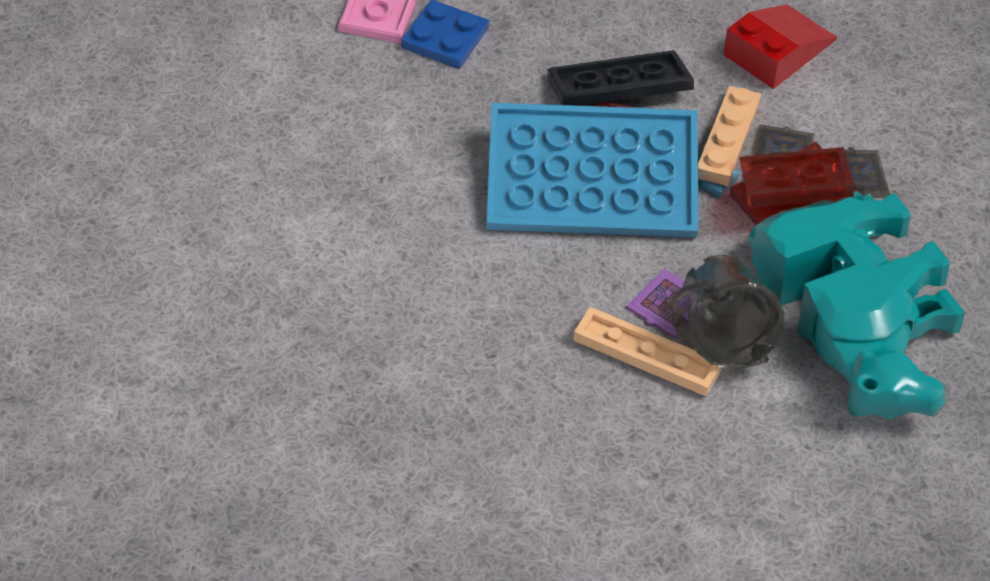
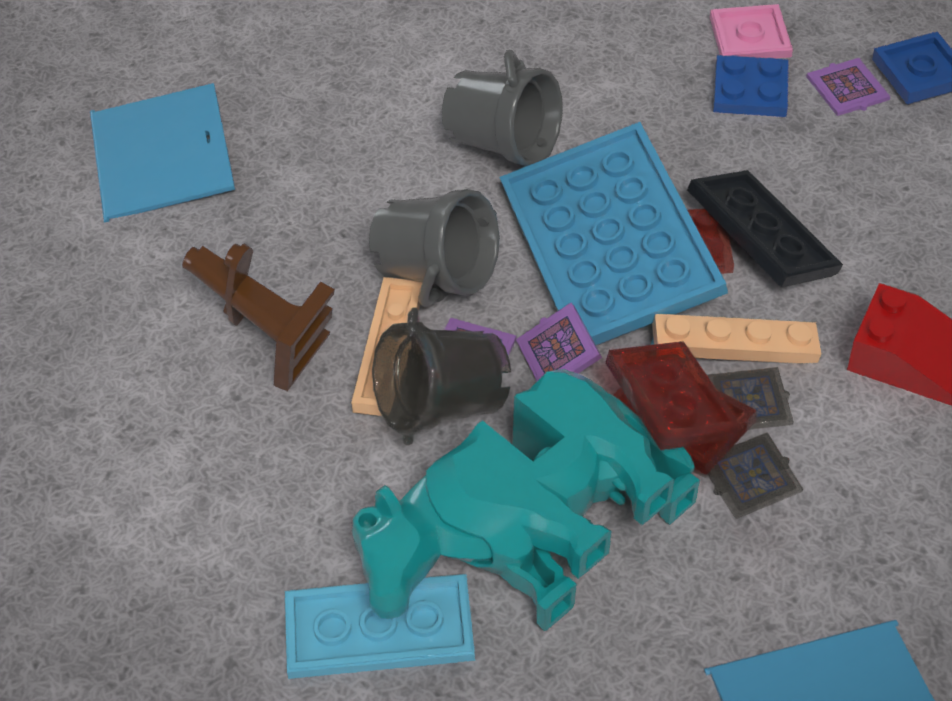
camera: 75 degrees right, 0 degrees up
none -> dark azure piece [90,83,235,223]
none -> reddish brown piece [182,243,335,392]
none -> medium azure tile [285,574,475,679]
none -> dark grey piece [369,189,500,306]
none -> dark grey piece [442,49,563,166]
none -> piece [516,303,602,381]

